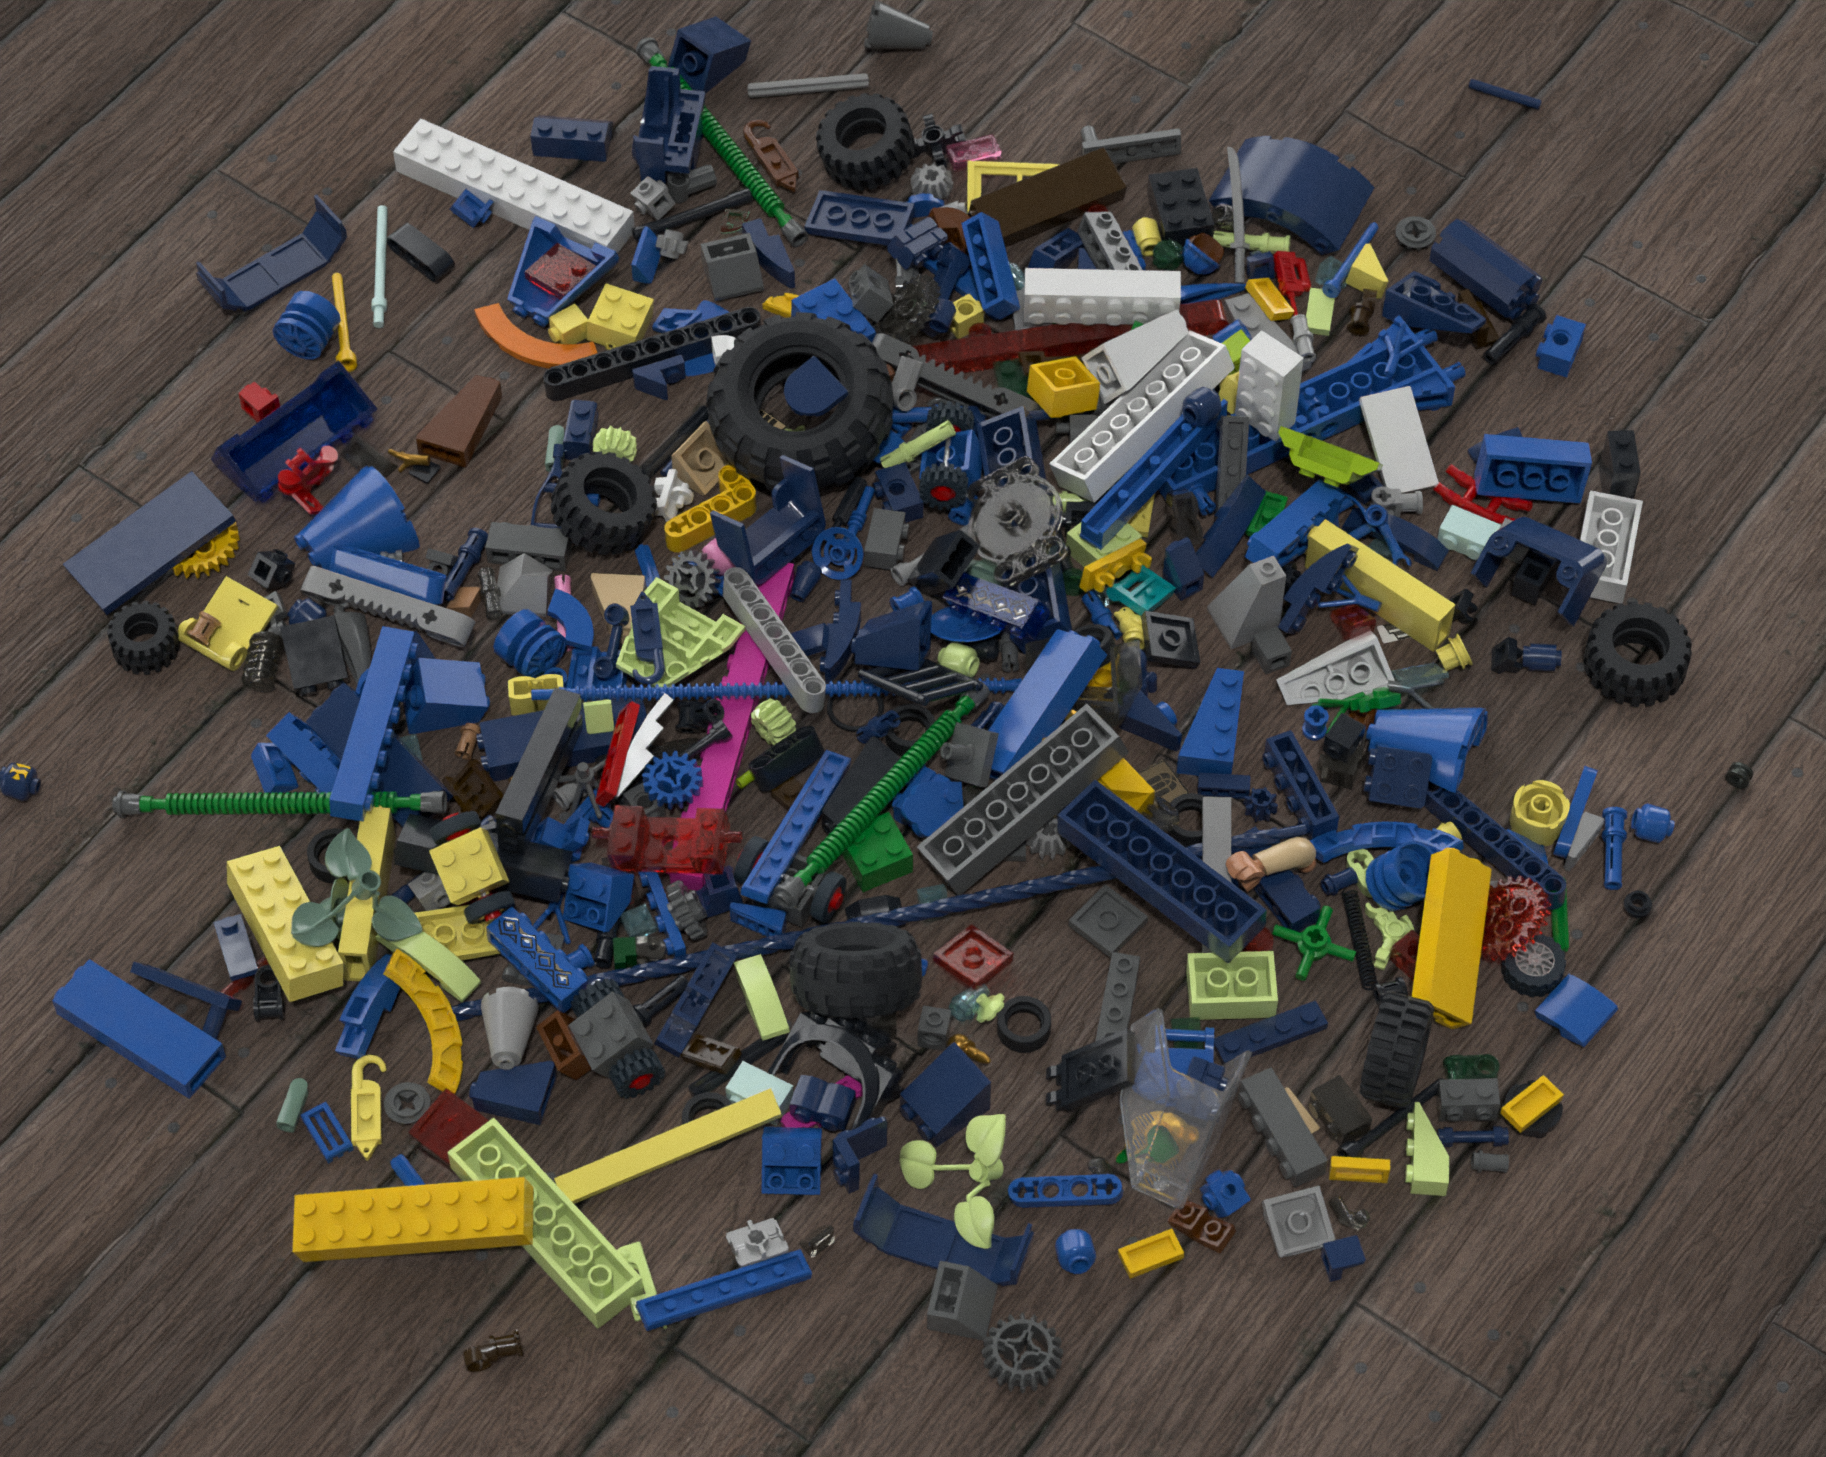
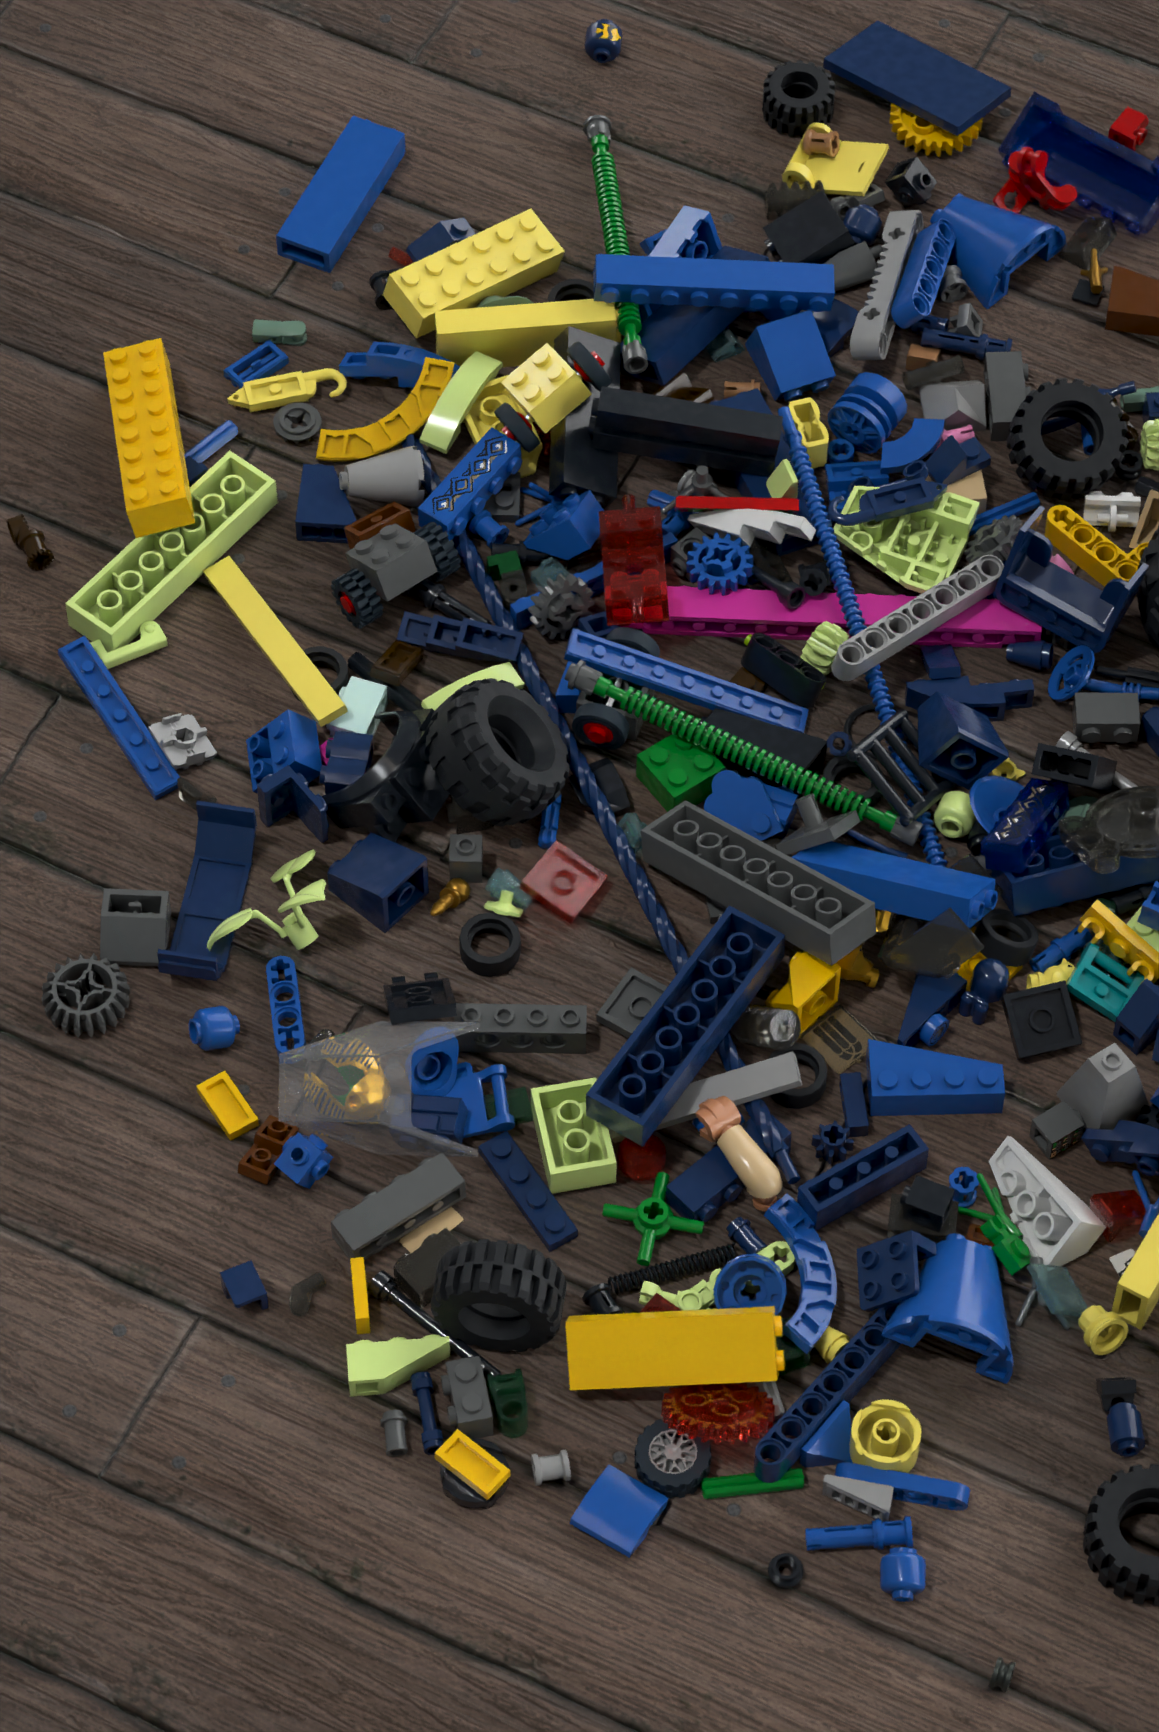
camera: 80 degrees right, 0 degrees up
dark blue piece [130,962,242,1040] -> none
sand green plant [291,828,423,947] -> none
clear red plate [408,1088,489,1167] -> none
blue brick [531,817,590,862] -> none
blue bush [890,586,924,612] -> none
light grey slope [1262,1186,1335,1258] -> none
none -> light grey bush [531,1449,571,1486]
none -> dark blue slope [925,435,991,485]

